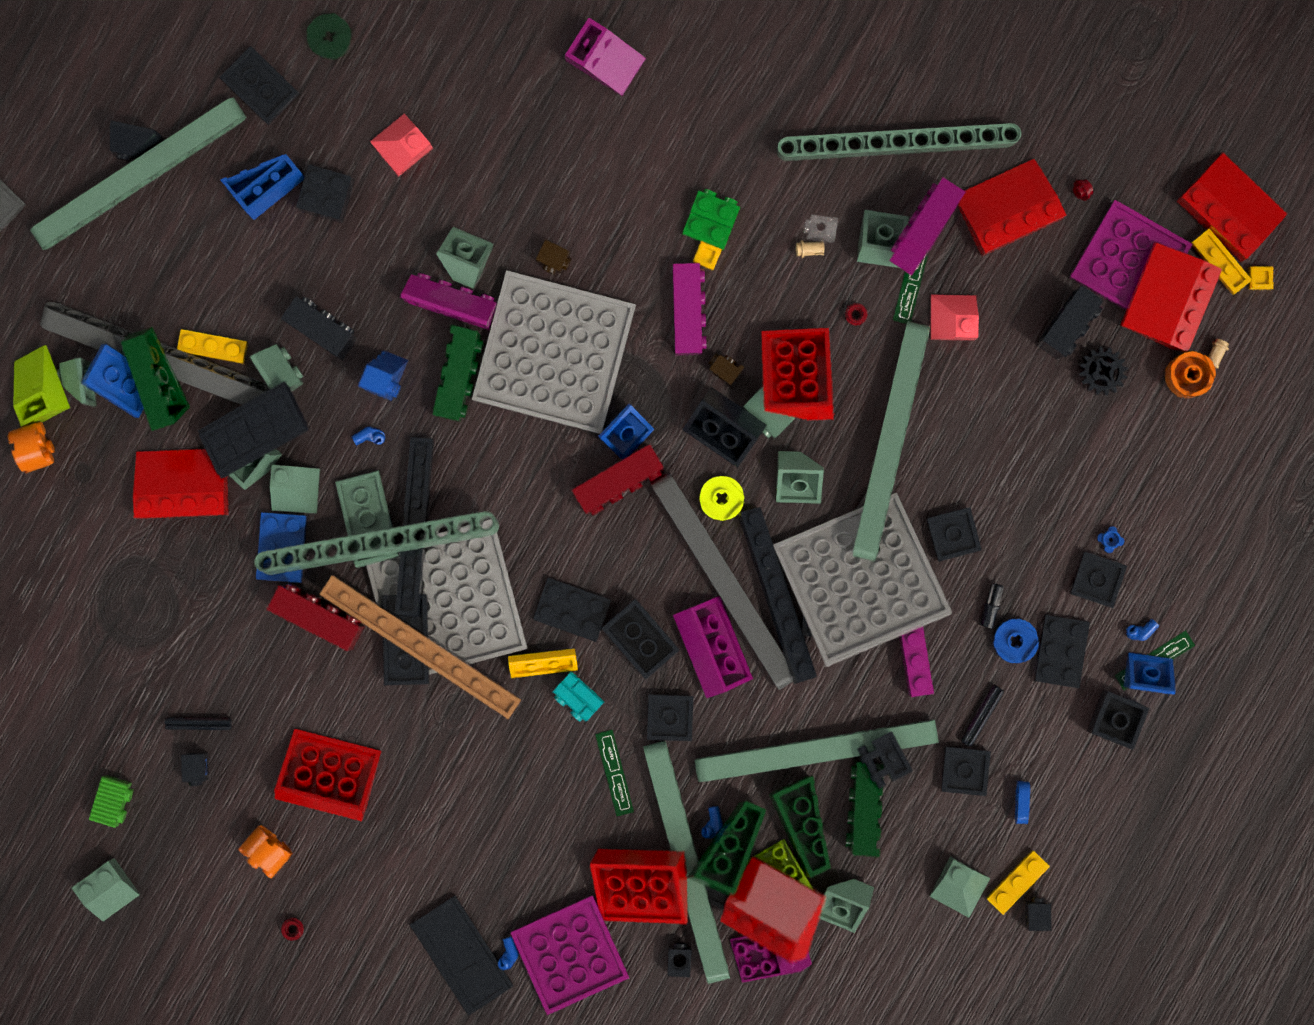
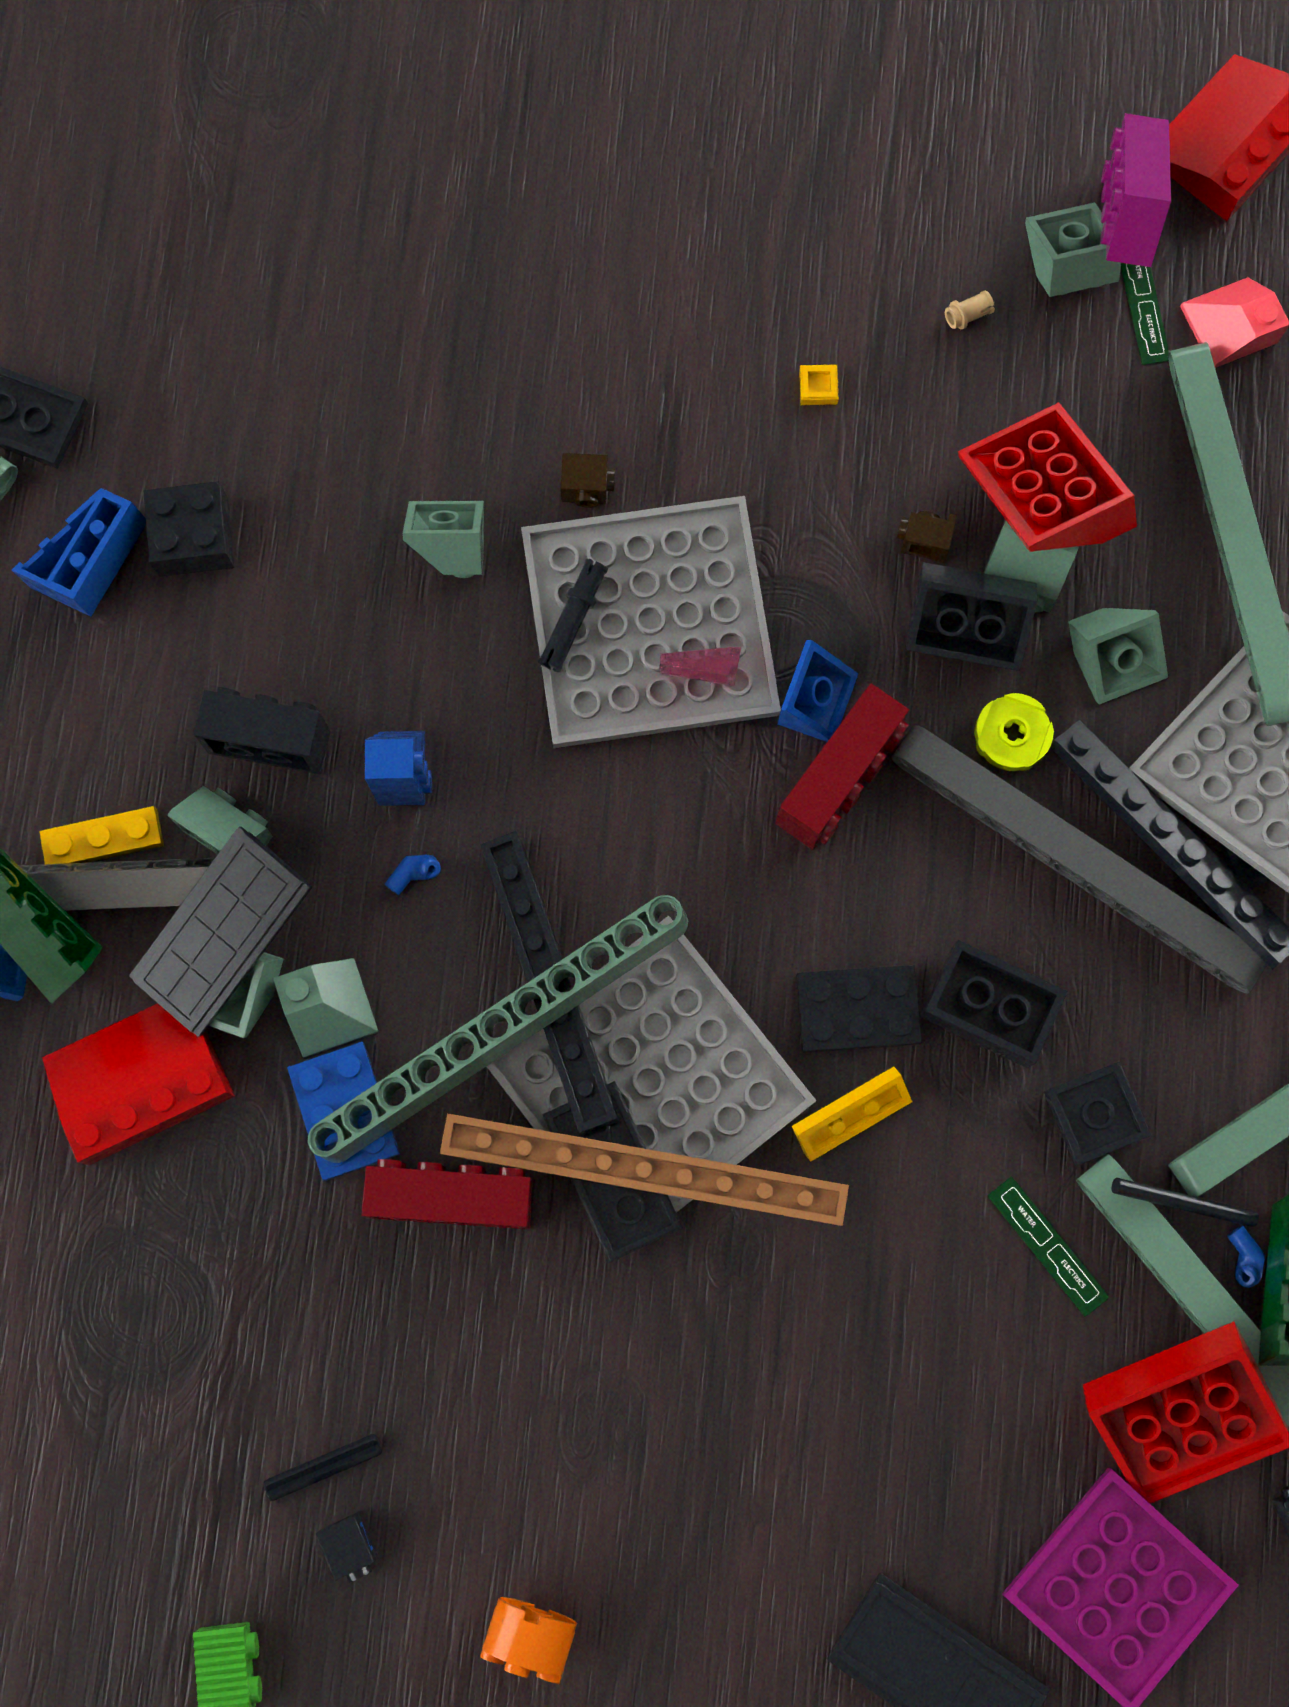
camera: 20 degrees left, 10 degrees down
red slope [275,729,381,821] -> none
clear green plate [307,13,352,60] -> none
sand green tile [335,470,400,568] -> none
coral slope [370,114,433,176] -> none
magenta slope [400,273,497,330] -> none
dark green wedge [433,325,484,422] -> none
blue arm [497,936,519,970] -> none
teal brick [553,671,605,722] -> none
magenta slope [565,18,646,96] -> none
magenta brick [673,263,706,355] -> none
magenta slope [673,596,753,698] -> none
green plate [682,189,740,251] -> none
sand green beam [777,123,1021,161] -> none
clear brick [804,214,838,243] -> none
dark red plate [845,303,867,326] -> none
none -> black pin [538,559,608,672]
none -> clear pink slope [659,647,741,686]
none -> black bar [1111,1178,1259,1227]

